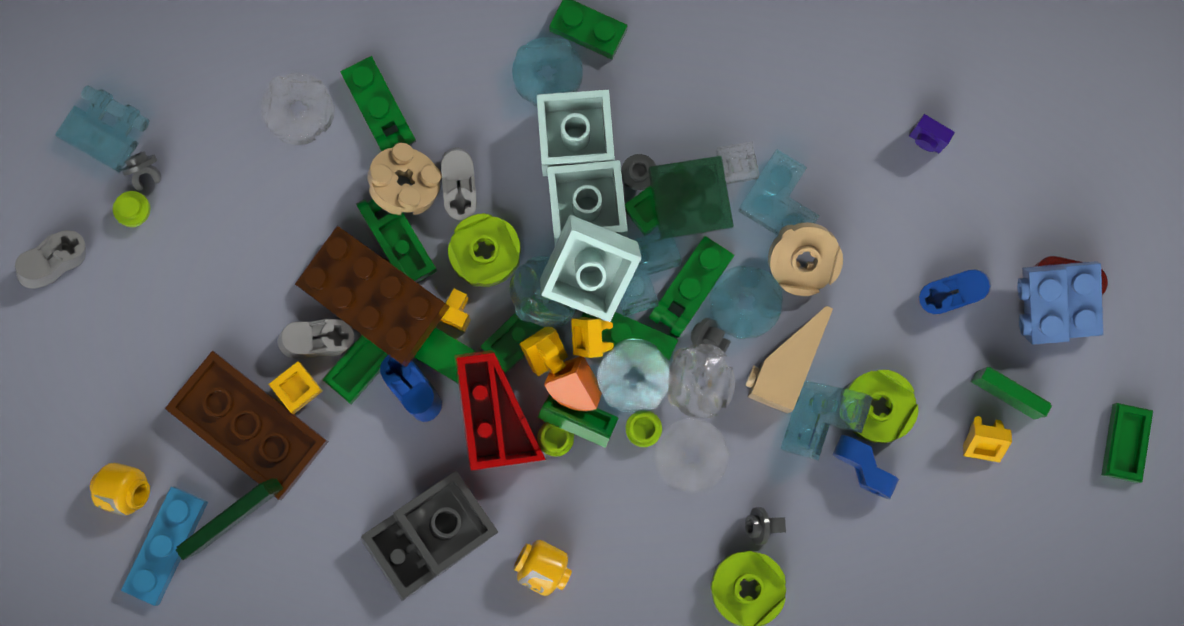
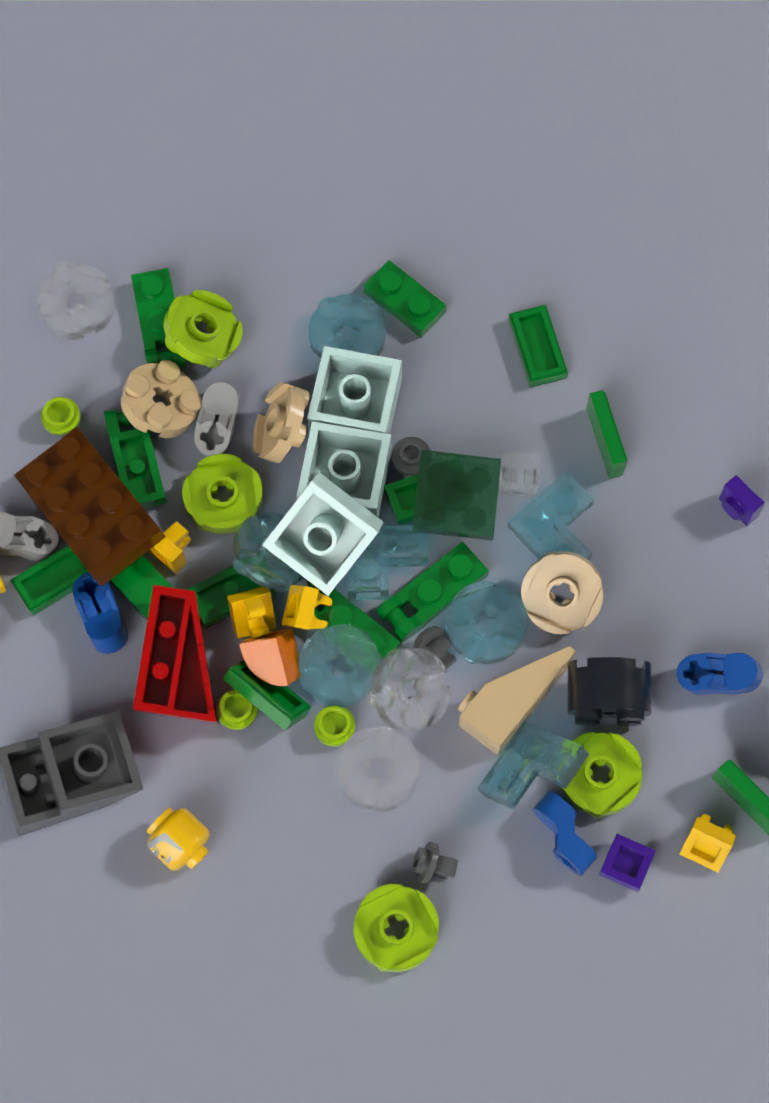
camera: 20 degrees right, 10 degrees down
none -> lime plate [41,397,81,436]
none -> lime plate [163,290,243,368]
none -> tan plate [253,382,309,463]
none -> green tile [508,304,568,388]
none -> black brick [567,657,652,726]
none -> green tile [586,390,627,479]
none -> dark purple plate [599,833,656,892]

